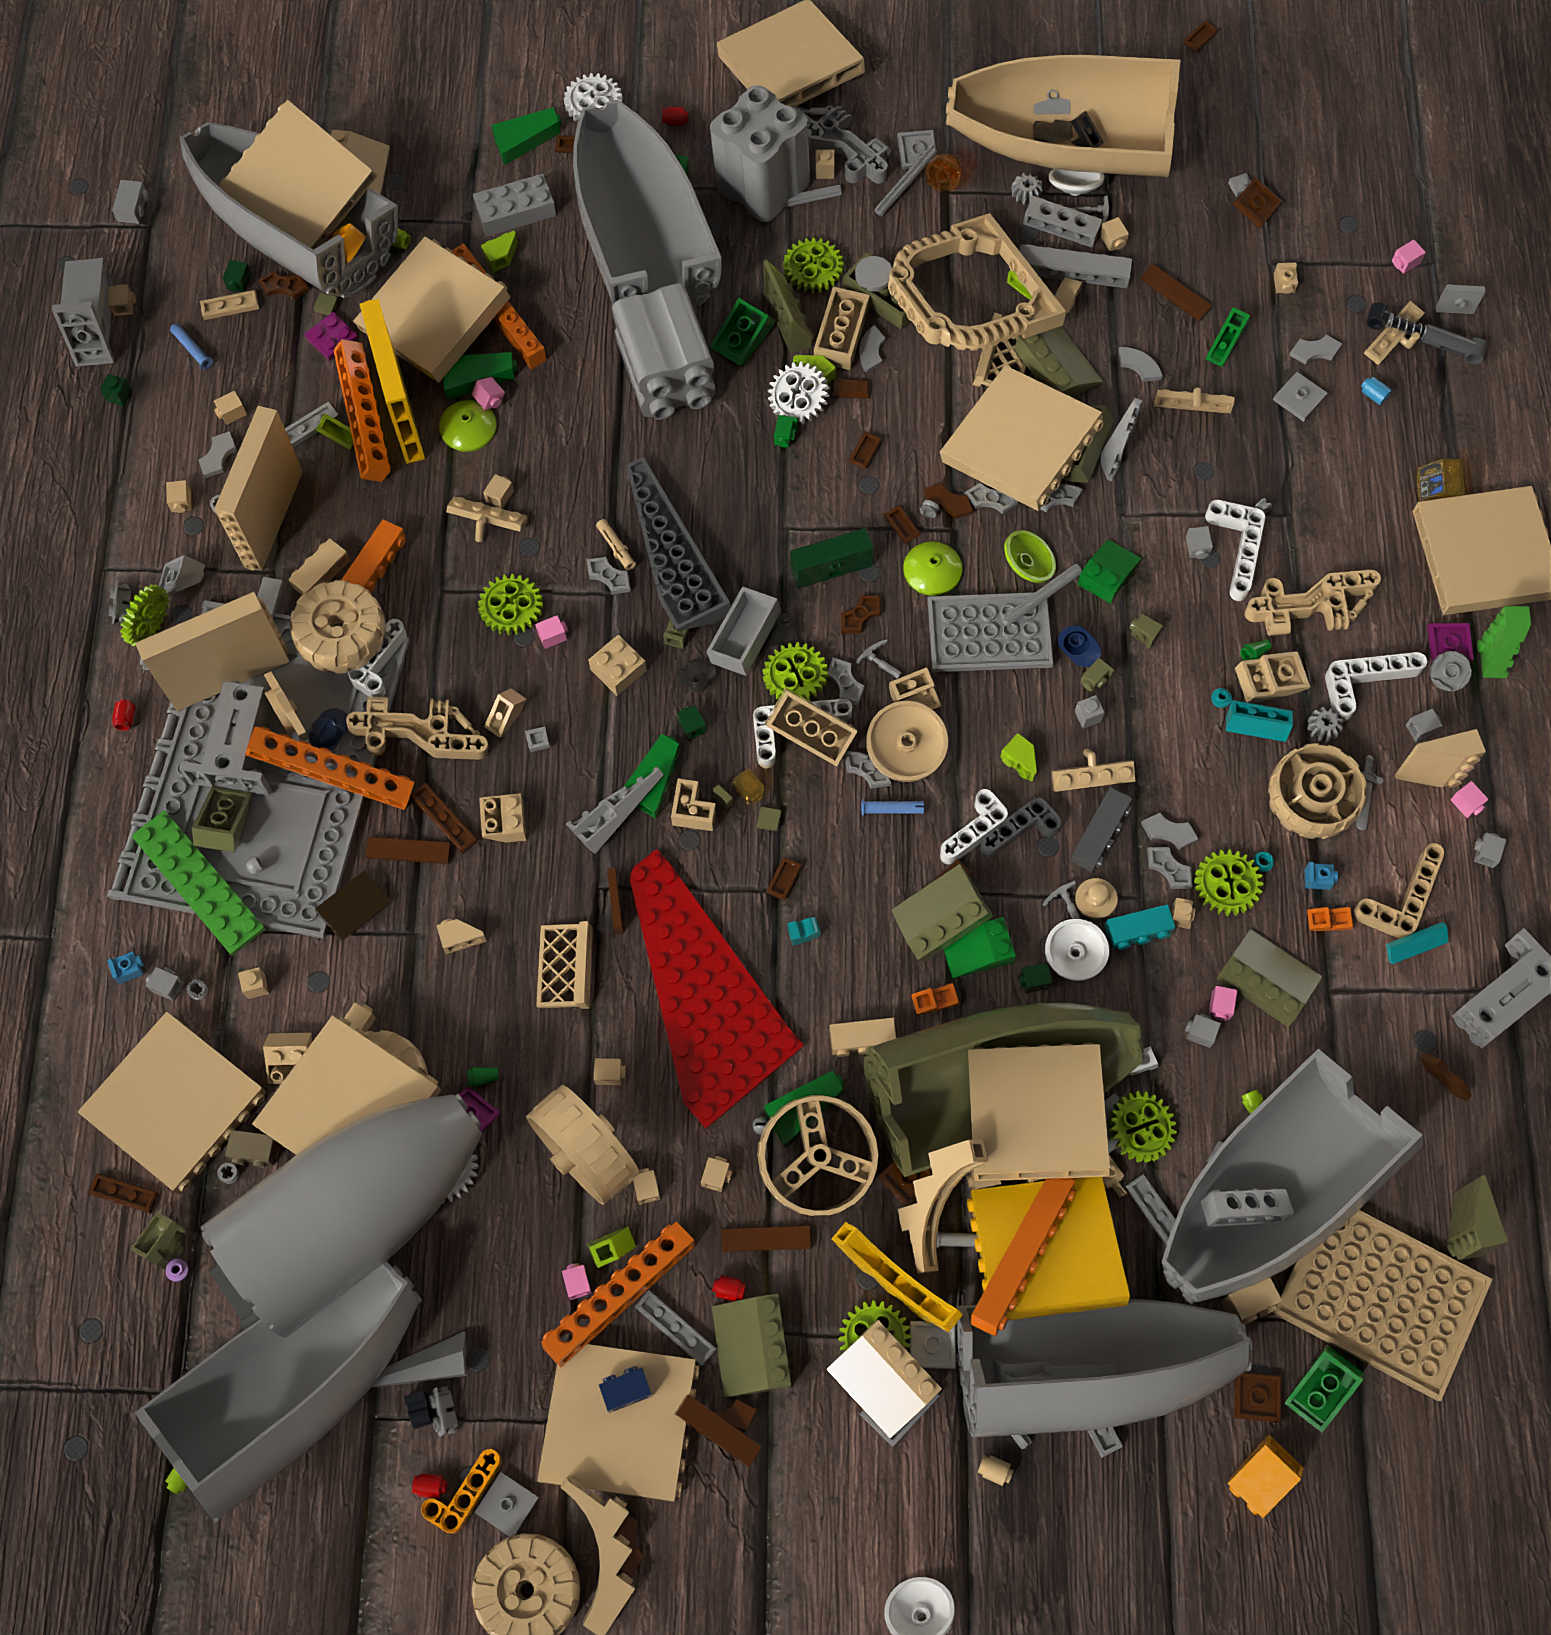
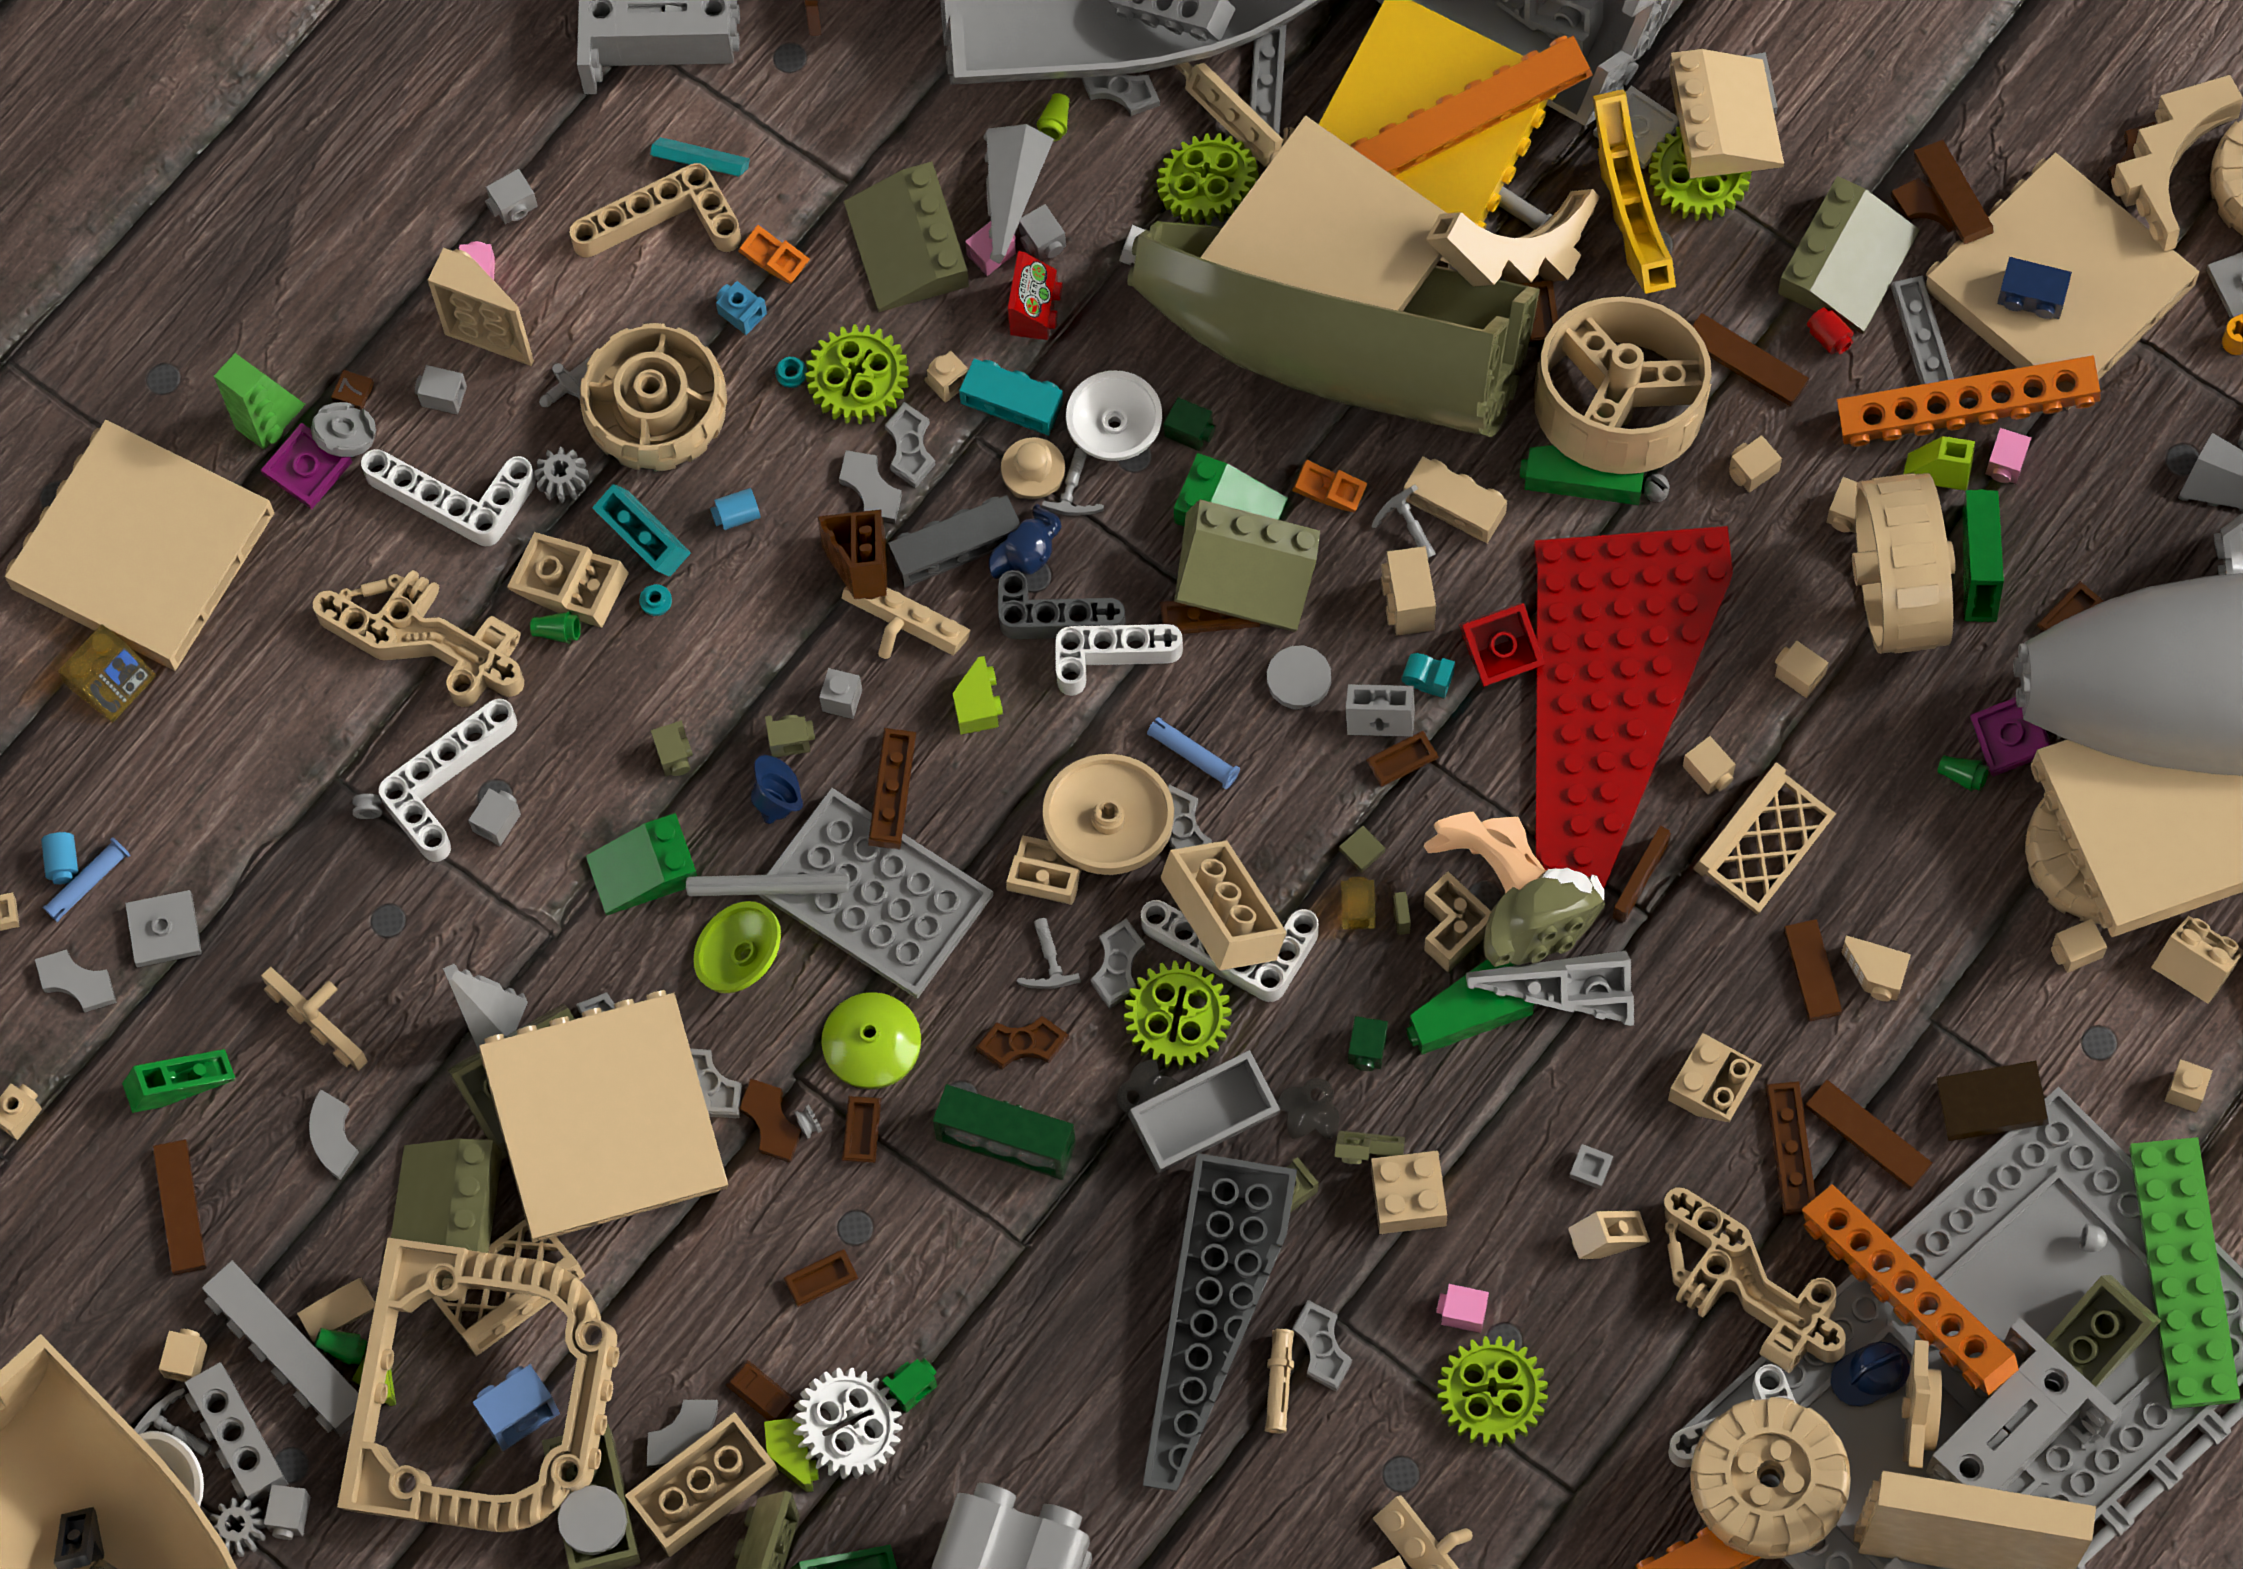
camera: 140 degrees left, 0 degrees up
none -> medium blue pin [42,837,131,922]
none -> light grey brick [264,1484,311,1540]
none -> green cone [314,1328,367,1366]
none -> reddish brown tile [331,370,374,411]
none -> medium blue brick [473,1364,560,1451]
none -> dark azure brick [710,488,761,530]
none -> reddish brown wedge [817,509,887,599]
none -> reddish brown tile [868,728,916,850]
none -> light grey wedge [984,124,1054,264]
none -> dark blue hair [989,504,1062,579]
none -> red slope [1008,251,1063,340]
none -> tan plate [1175,62,1284,167]
none -> light grey tile [1267,645,1331,709]
none -> olive plate [1335,1130,1405,1164]
none -> light grey brick [1346,684,1415,737]
none -> light grey piece [1372,484,1436,558]
none -> tan brick [1381,546,1436,636]
none -> animal [1424,812,1605,967]
none -> red slope [1459,602,1545,686]
none -> tan brick [1683,736,1736,795]
none -> reddish brown tile [1784,919,1842,1022]
none -> green slope [1963,489,2004,622]
none -> reddish brown tile [2037,581,2104,631]

